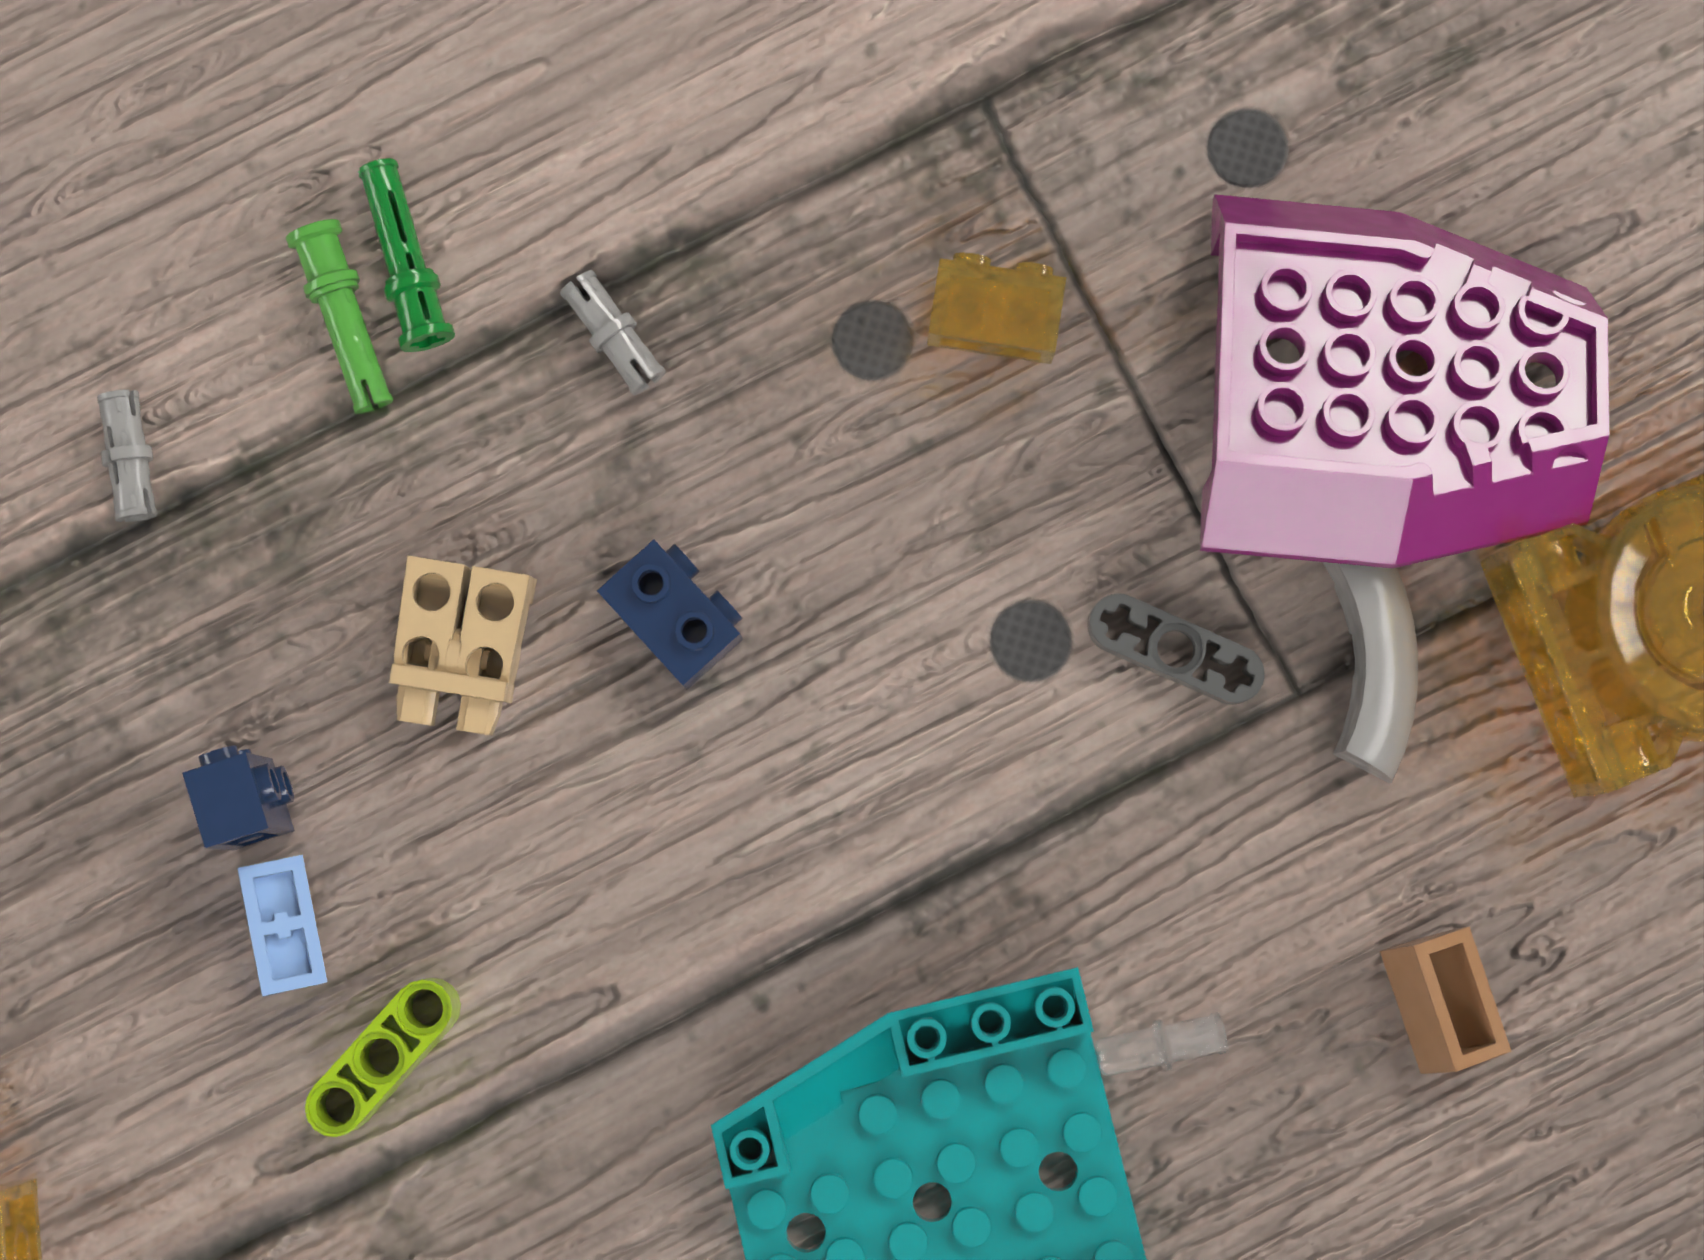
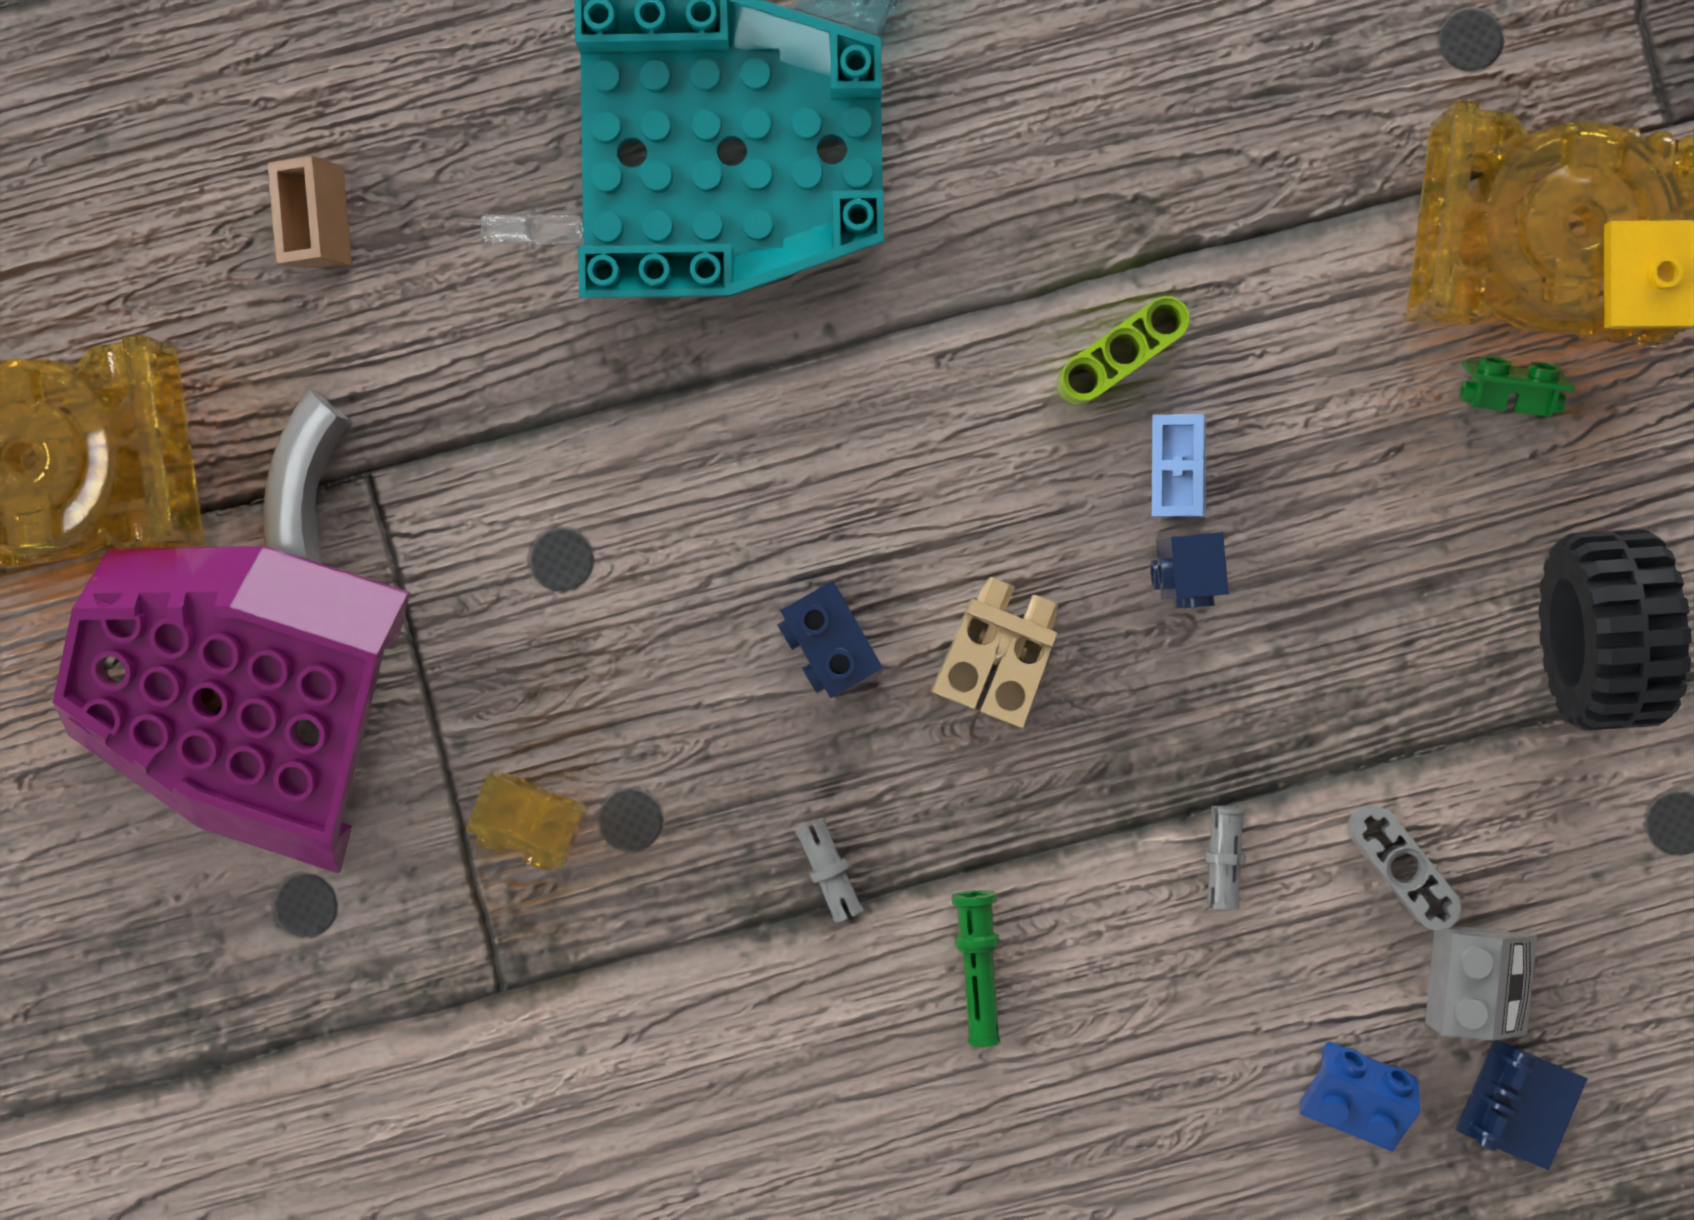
camera: 175 degrees left, 5 degrees up
bright green pin [286,219,393,414] -> none
dark grey beam [1087,594,1265,705] -> none

